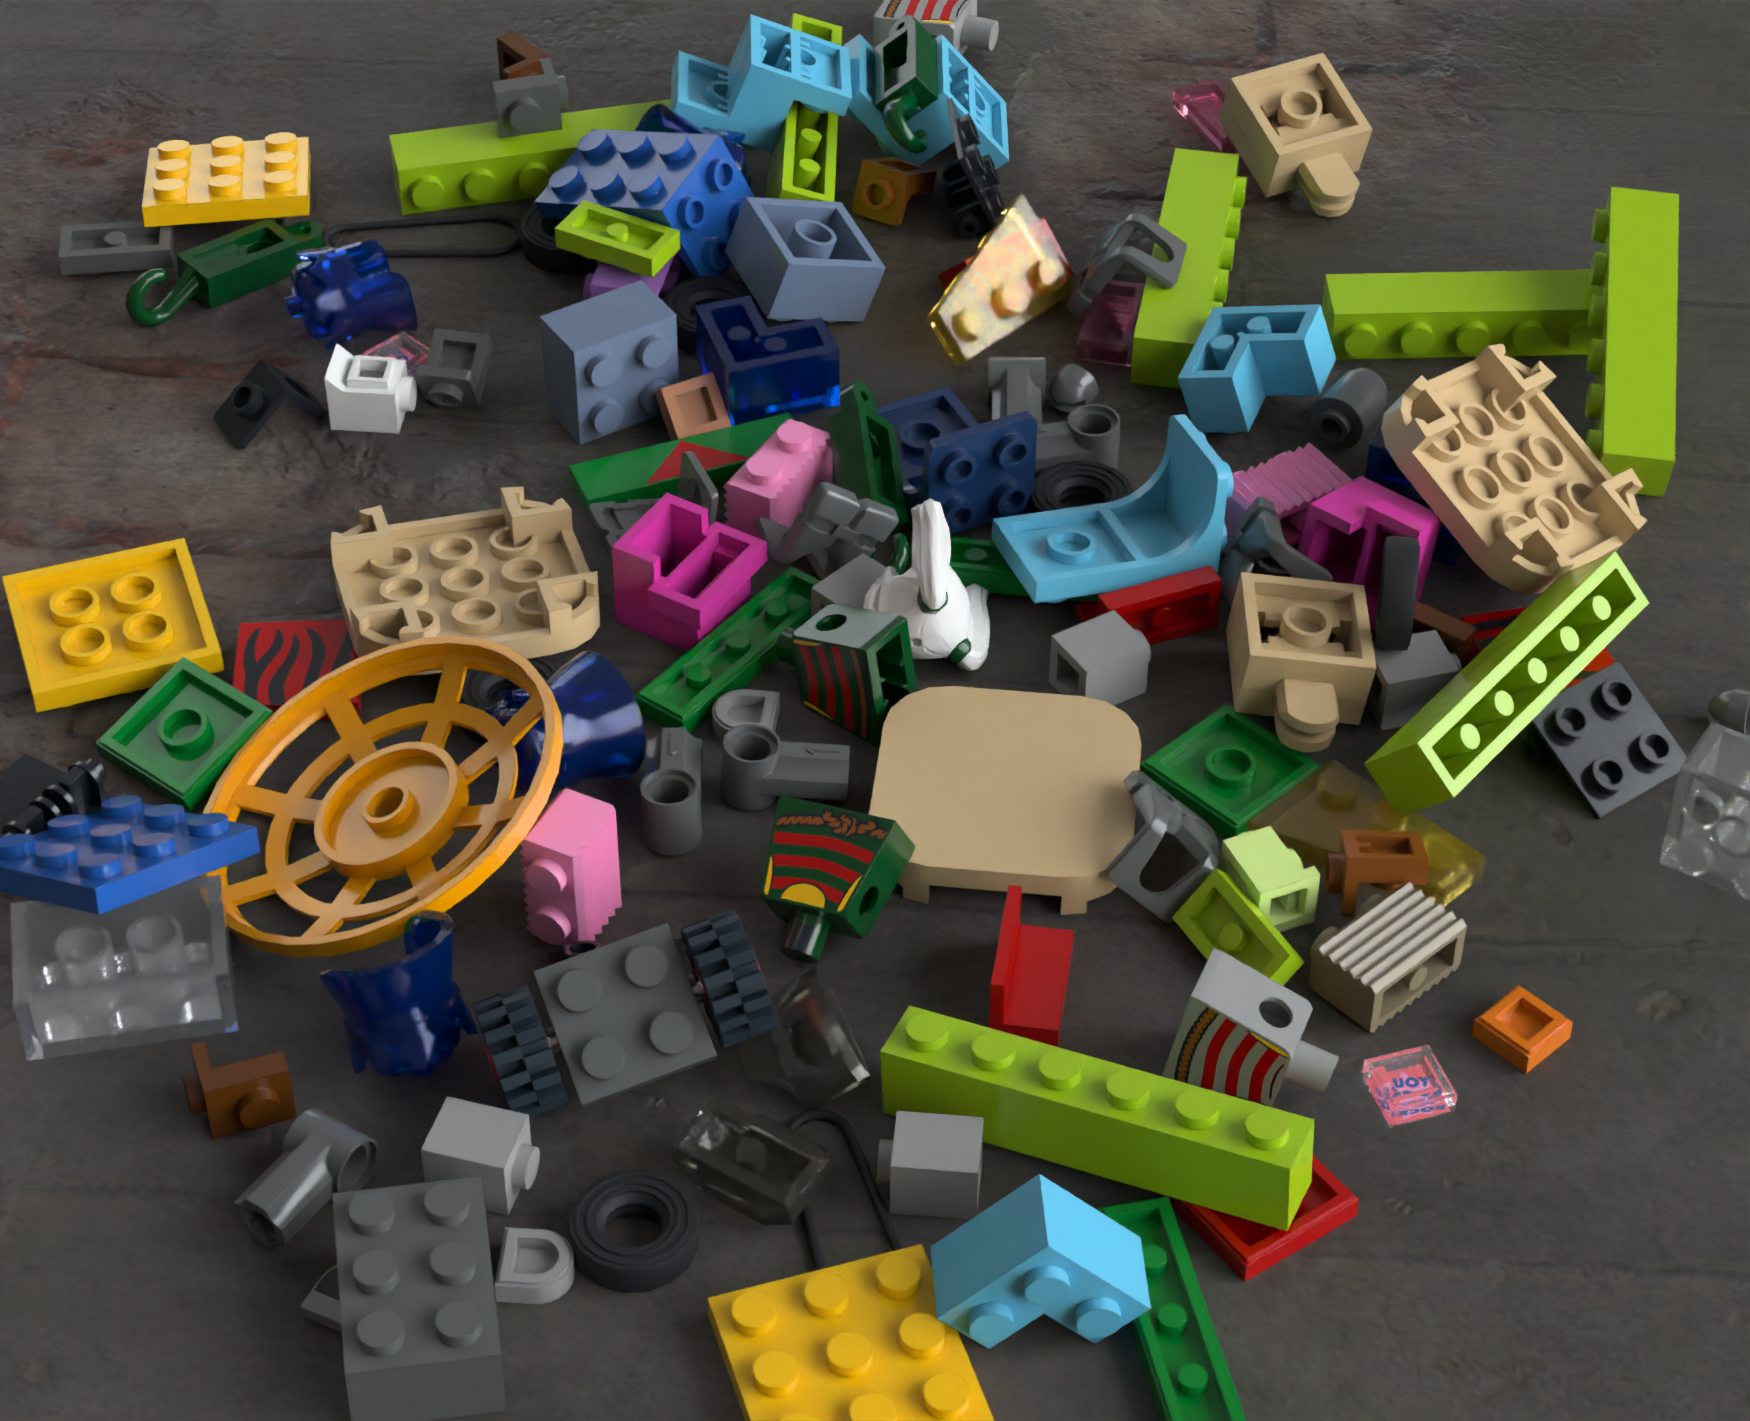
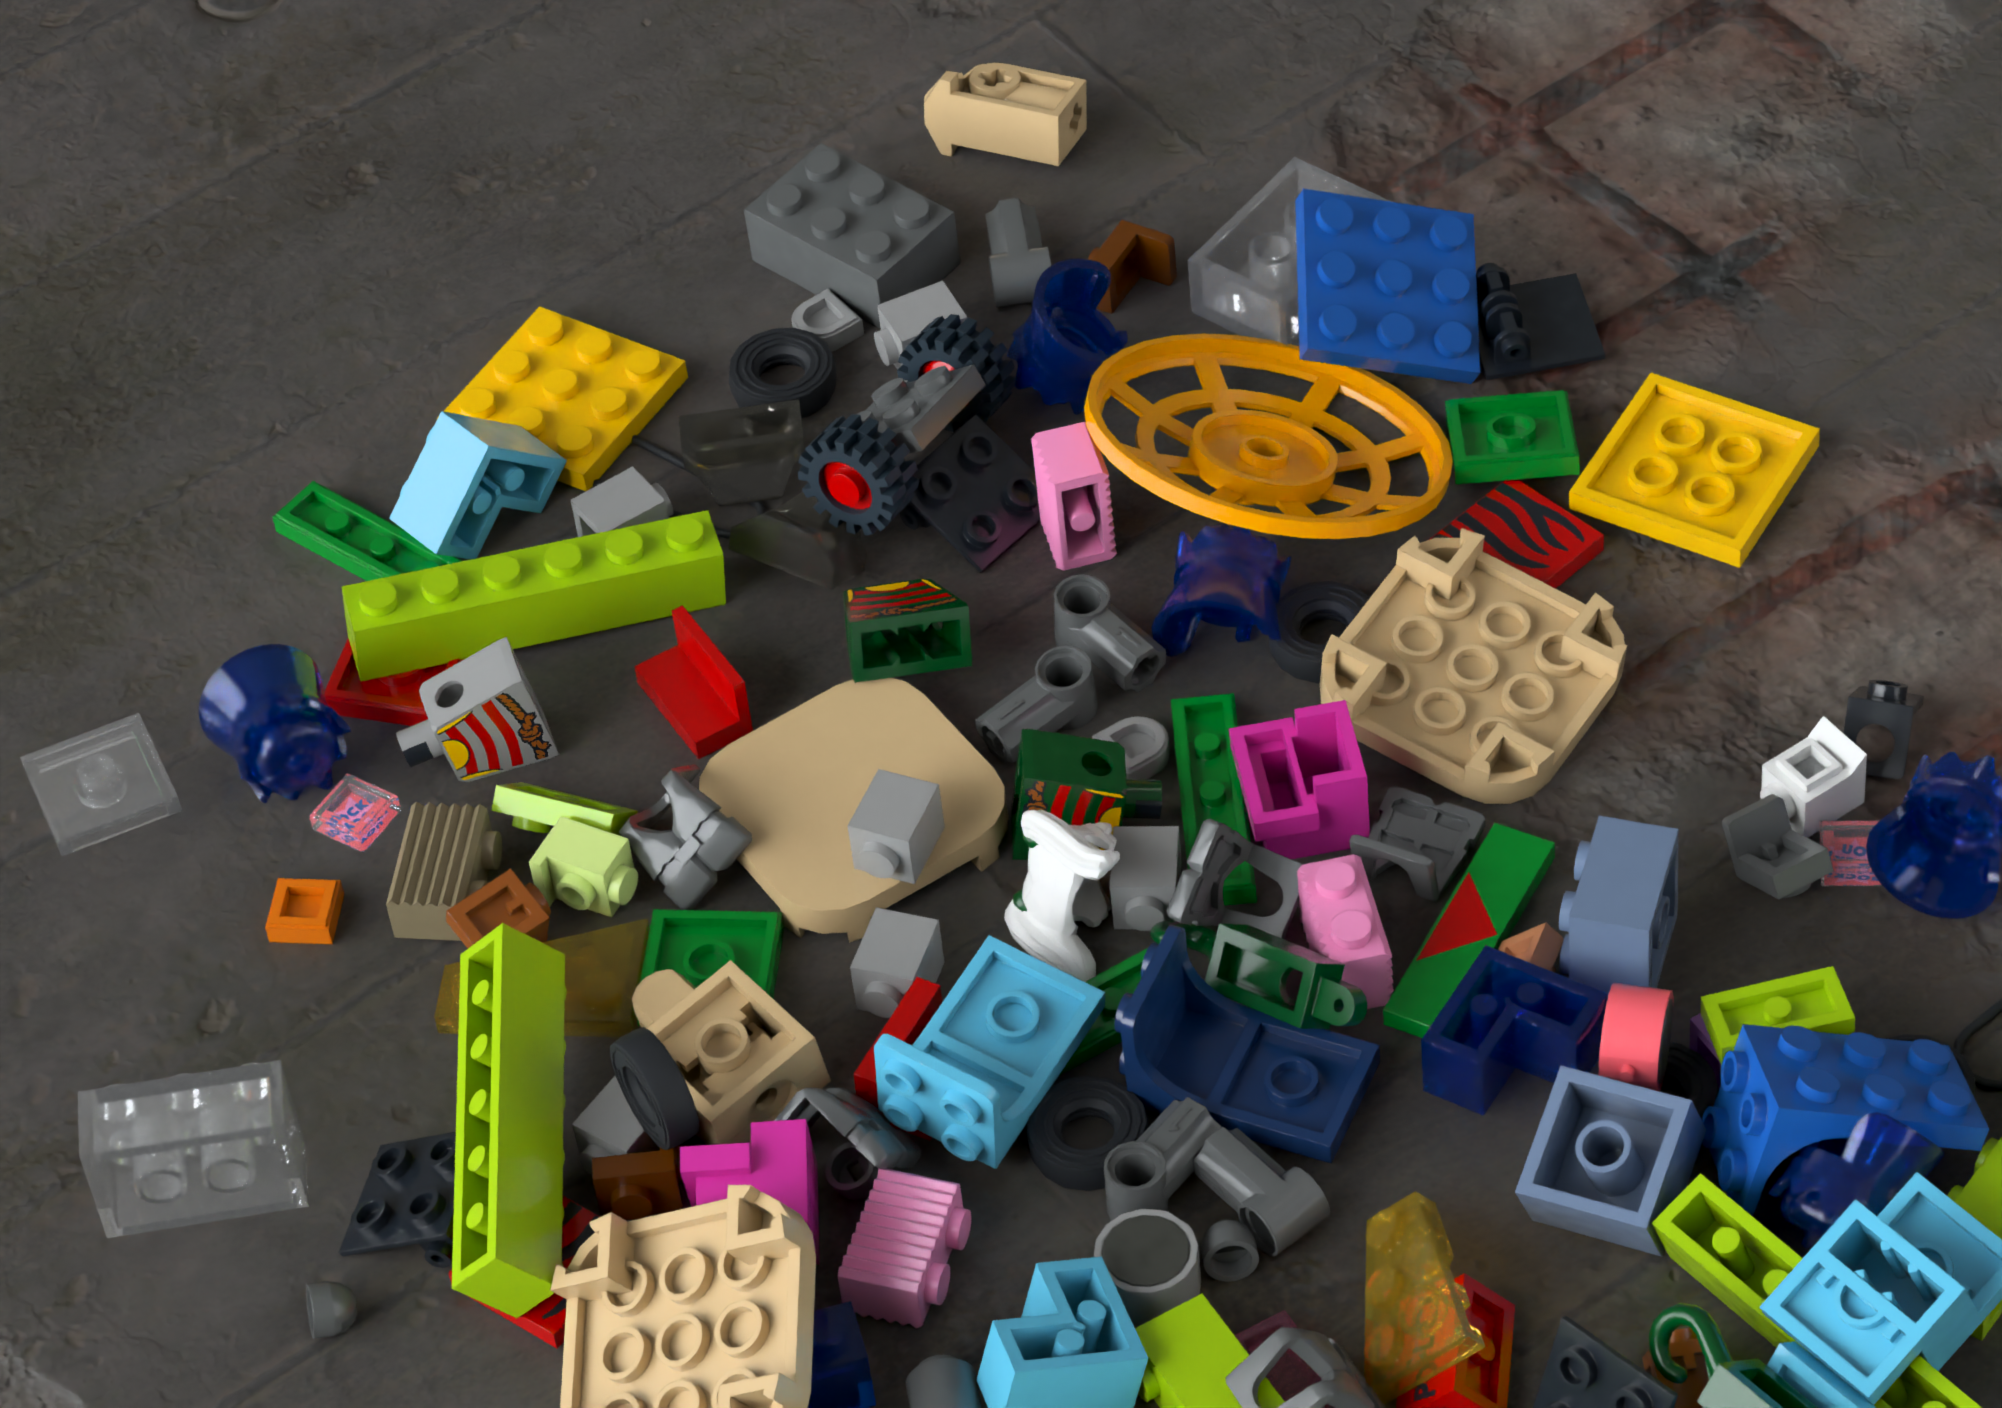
camera: 145 degrees right, 5 degrees up
none -> clear plate [20,713,182,856]
none -> clear blue hat [199,644,351,803]
none -> light grey brick [848,769,945,884]
none -> tan piece [924,63,1087,166]
none -> piece [1094,1209,1201,1327]
none -> coral piece [1599,983,1674,1092]

